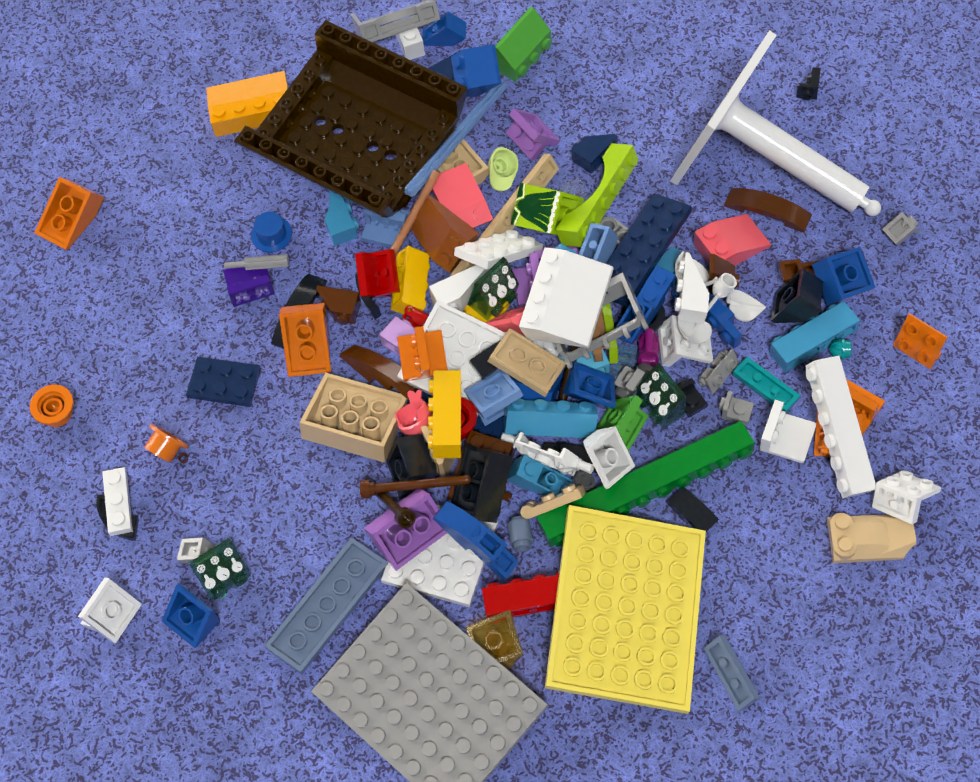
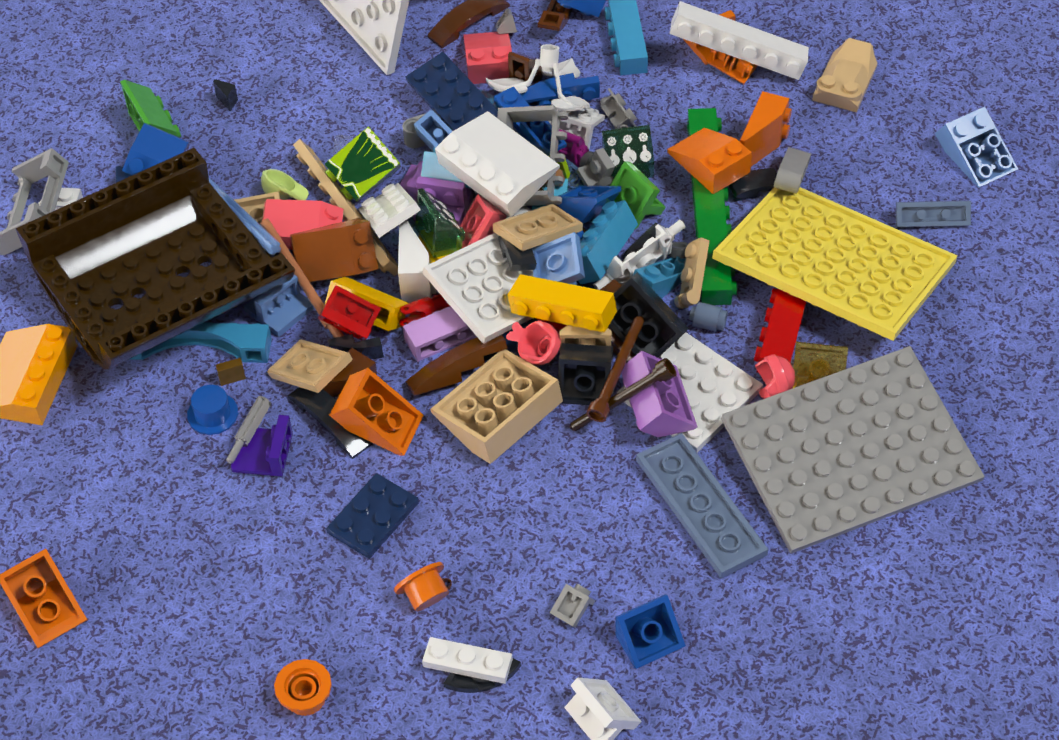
camera: 70 degrees left, 10 degrees down
slope [189,538,251,601] -> none
orange bracket [397,326,448,382] -> none
blue slope [422,11,467,46] -> none
blue slope [432,501,519,580] -> none
medium lavender bracket [506,108,561,160] -> none
lime arch [555,143,639,247] -> none
dark blue slope [571,134,618,174] -> none
white slope [583,426,635,489] -> none
white slope [674,252,709,324] -> none
light grey bracket [719,390,754,426] -> none
teal plate [733,357,800,413] -> none
white bracket [760,400,816,463] -> none
black slope [771,268,823,323] -> none
teal plate [829,338,851,360] -> none
white bracket [872,471,941,524] -> none
none -> black slope [213,79,238,111]
none -> pearl gold tile [216,358,246,386]
none -> tan tile [267,339,353,393]
none -> light grey slope [495,8,517,34]
none -> orange slope [667,128,752,194]
none -> orange slope [740,91,792,167]
none -> coral hat [755,354,795,399]
none -> light grey beam [774,147,811,194]
none -> medium blue slope [935,106,1018,188]

